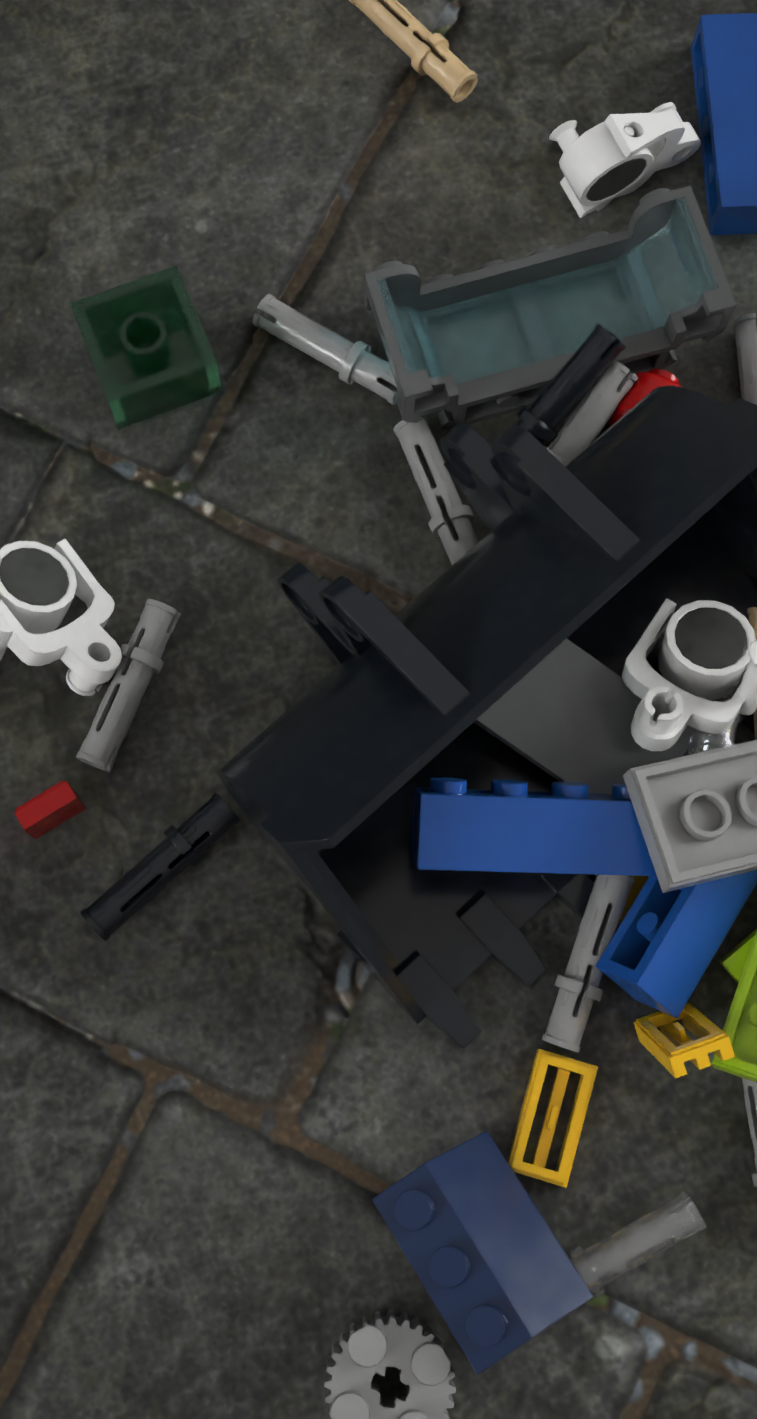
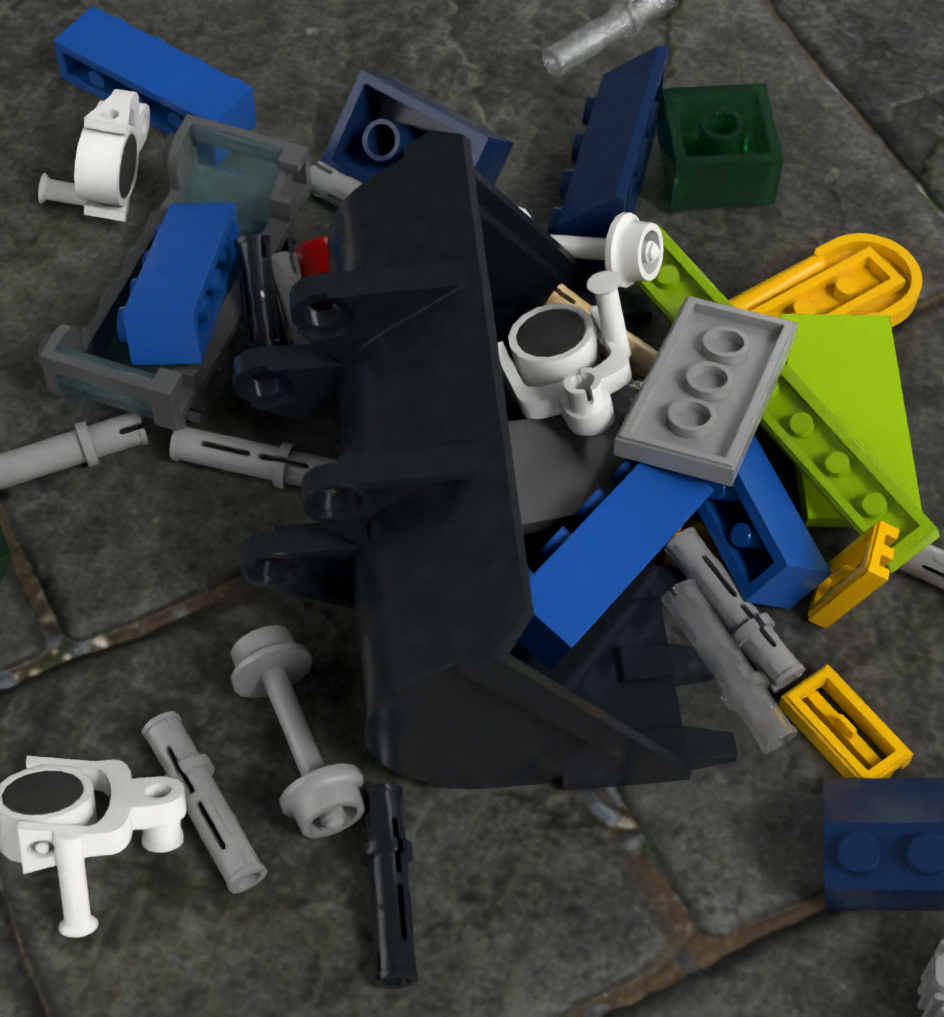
camera: 50 degrees left, 20 degrees down
red tile [14,780,86,840] -> none
none -> blue brick [117,202,240,365]
none -> light grey piece [231,625,365,838]
none -> clear pin [661,579,798,754]

